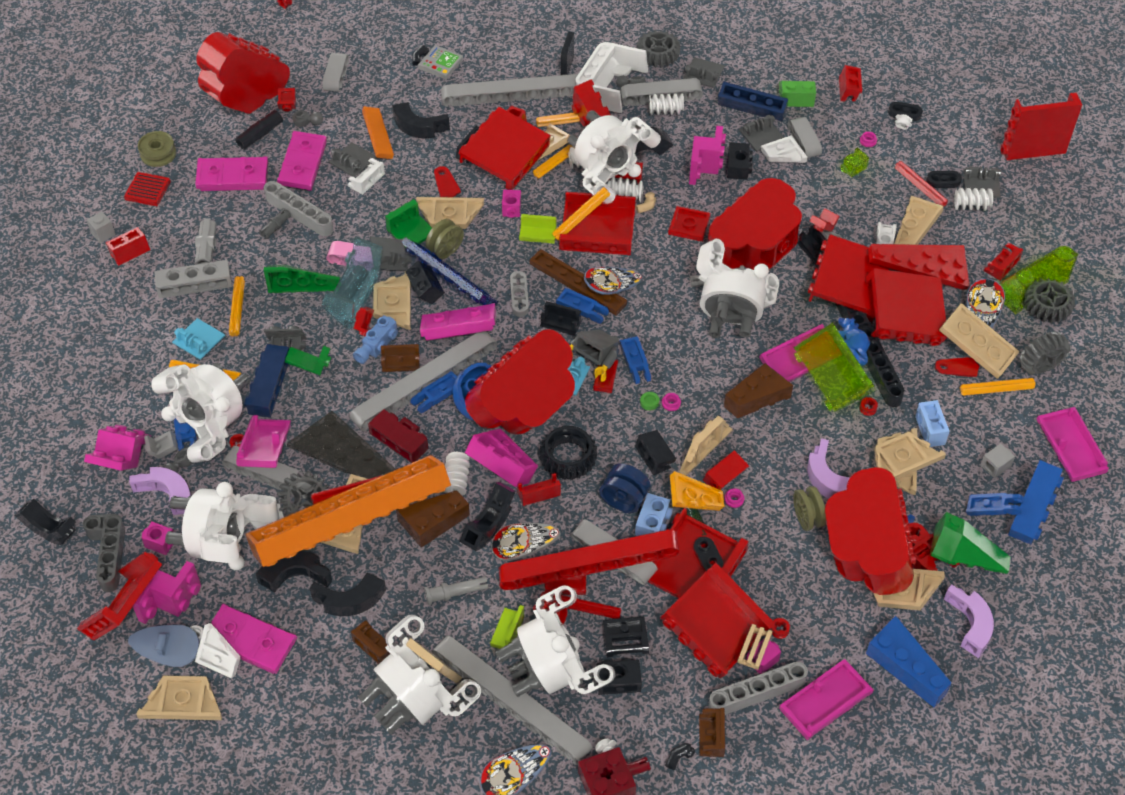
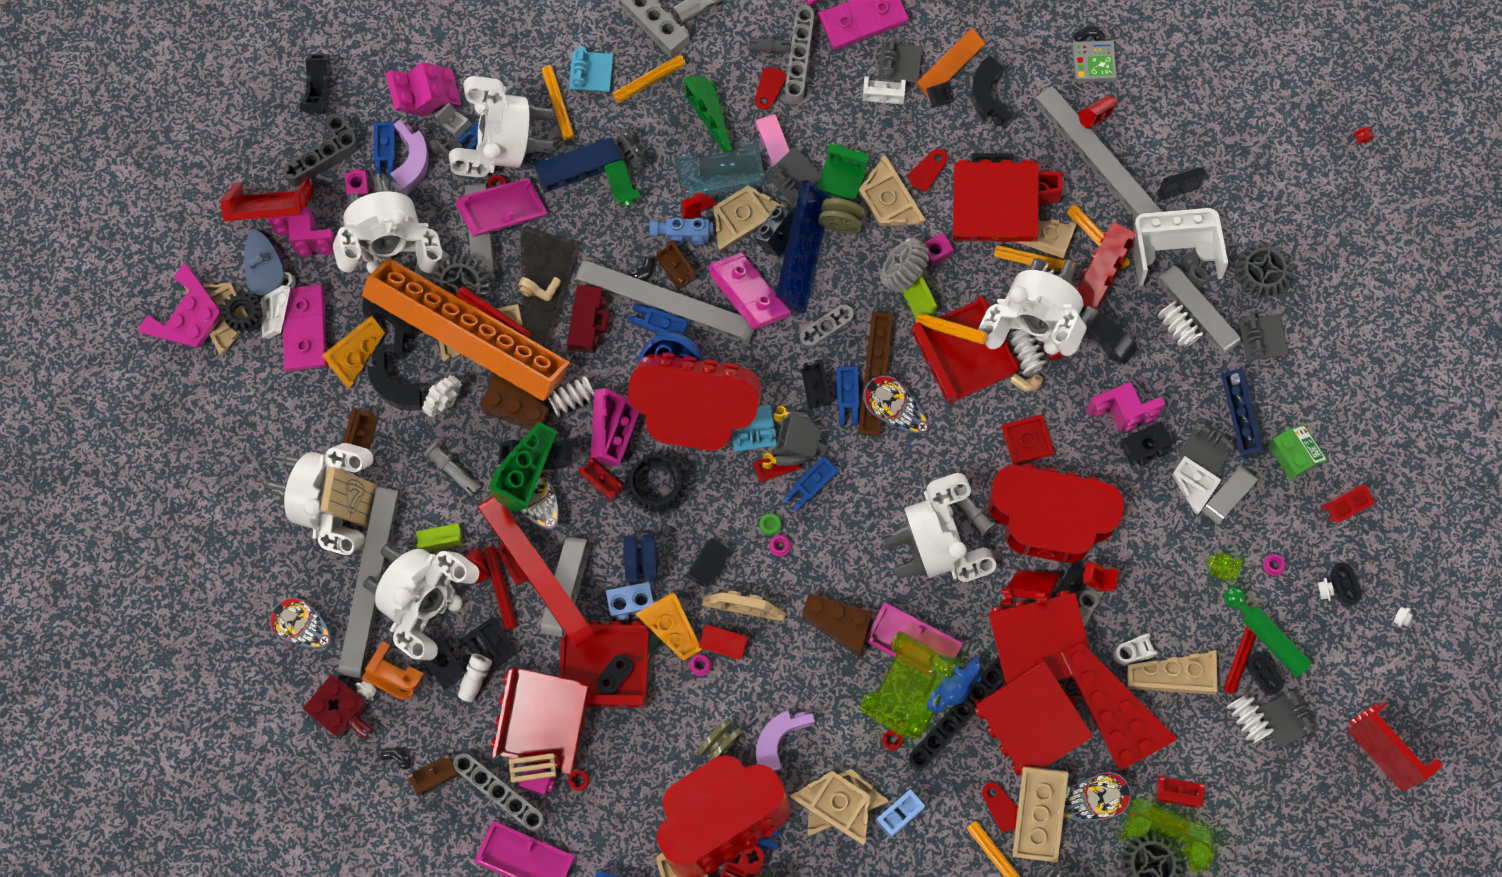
camera: 60 degrees right, 20 degrees up
none -> dark pink wing [137,263,222,349]
none -> black tyre [221,291,263,333]
none -> light orange wing [321,316,385,389]
none -> orange piece [362,641,423,700]
none -> blue hinge [374,122,396,178]
none -> white gear [422,375,462,417]
none -> white axle [458,654,492,702]
none -> green wedge [488,422,557,512]
none -> tan plate [518,277,561,301]
none -> black arm [629,257,655,281]
none -> red piece [755,67,787,110]
none -> light grey gear [880,238,930,293]
none -> black tile [926,82,953,108]
none -> red flag [1001,569,1060,609]
none -> red brick [1079,96,1118,129]
none -> green piece [1224,587,1312,677]
none -> white plate [1394,607,1413,628]

